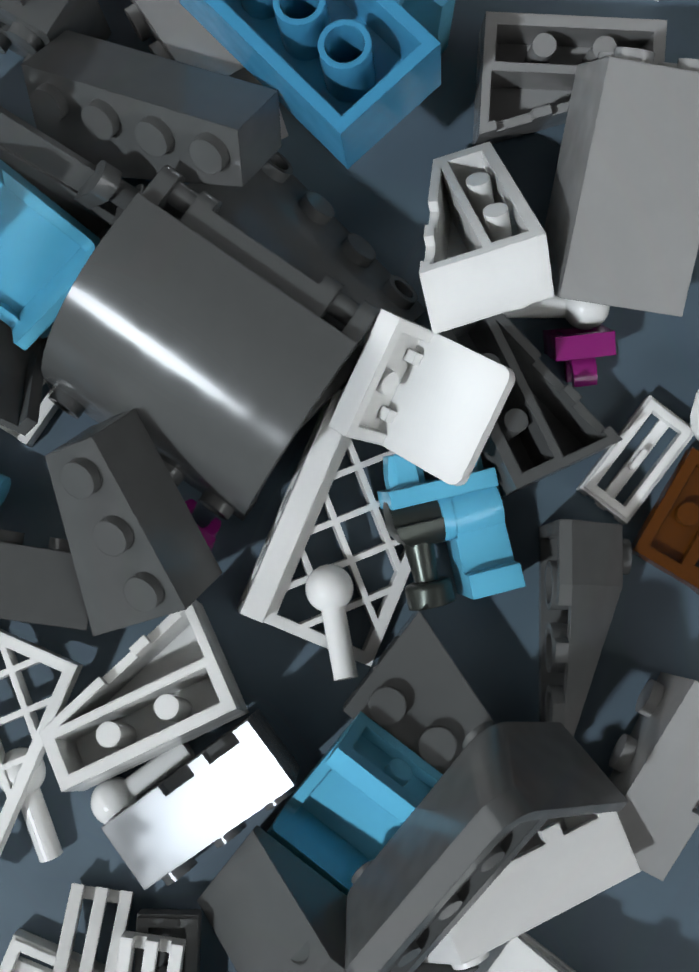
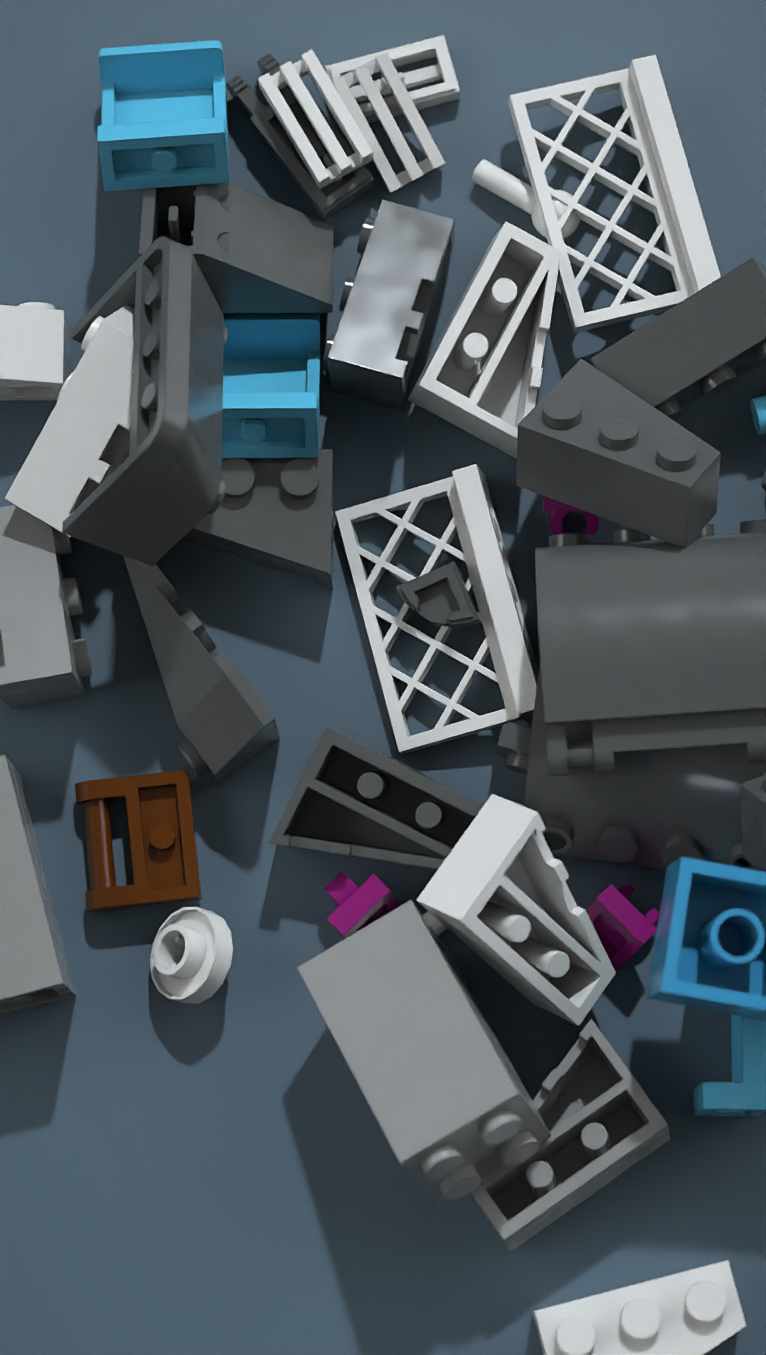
camera: 145 degrees right, 5 degrees down
white bar [91,742,195,824] -> none
white bar [305,564,358,681] -> none
white bracket [328,309,515,486] -> none
medium azure hips [377,454,526,611] -> none
white tile [576,395,694,525] -> none
none -> dark grey tile [396,562,482,628]
none -> magenta tile [586,884,659,973]

